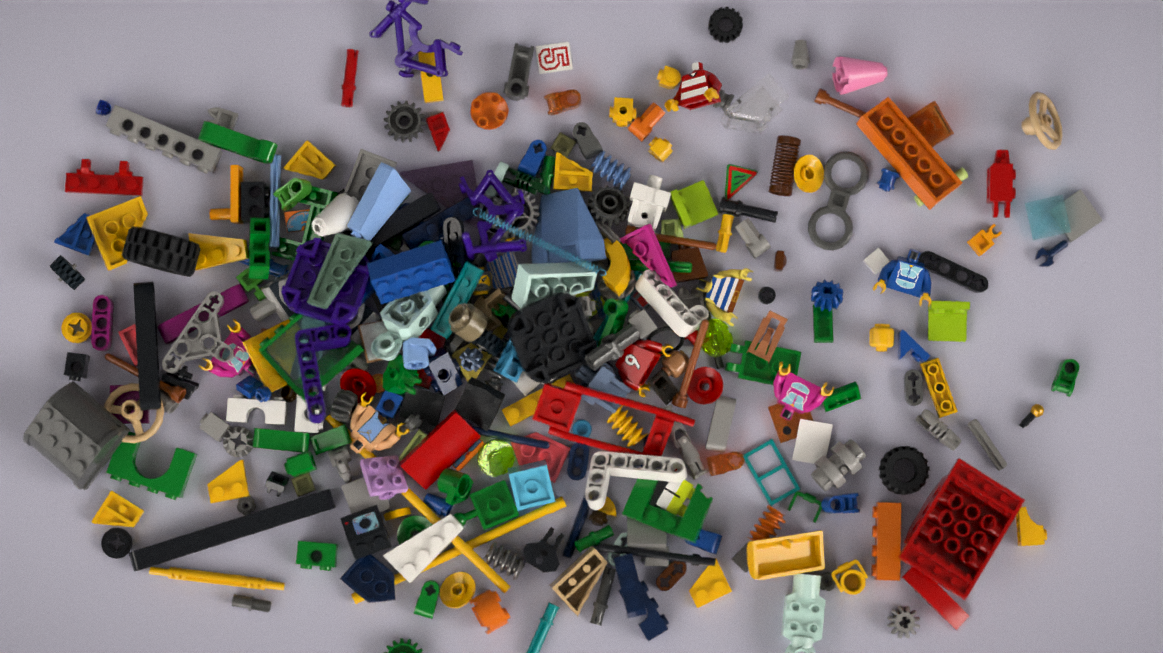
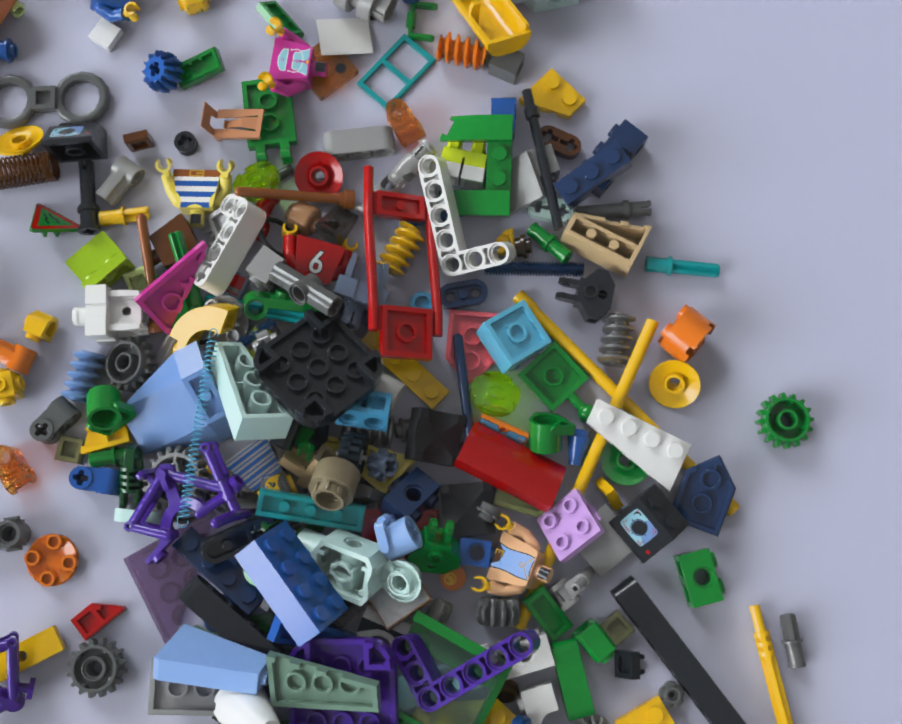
camera: 105 degrees left, 5 degrees down
red dish [340,368,377,403] -> none
green piece [414,580,440,619] -> none
none -> black slope [41,121,108,163]
none -> green piece [86,385,136,436]

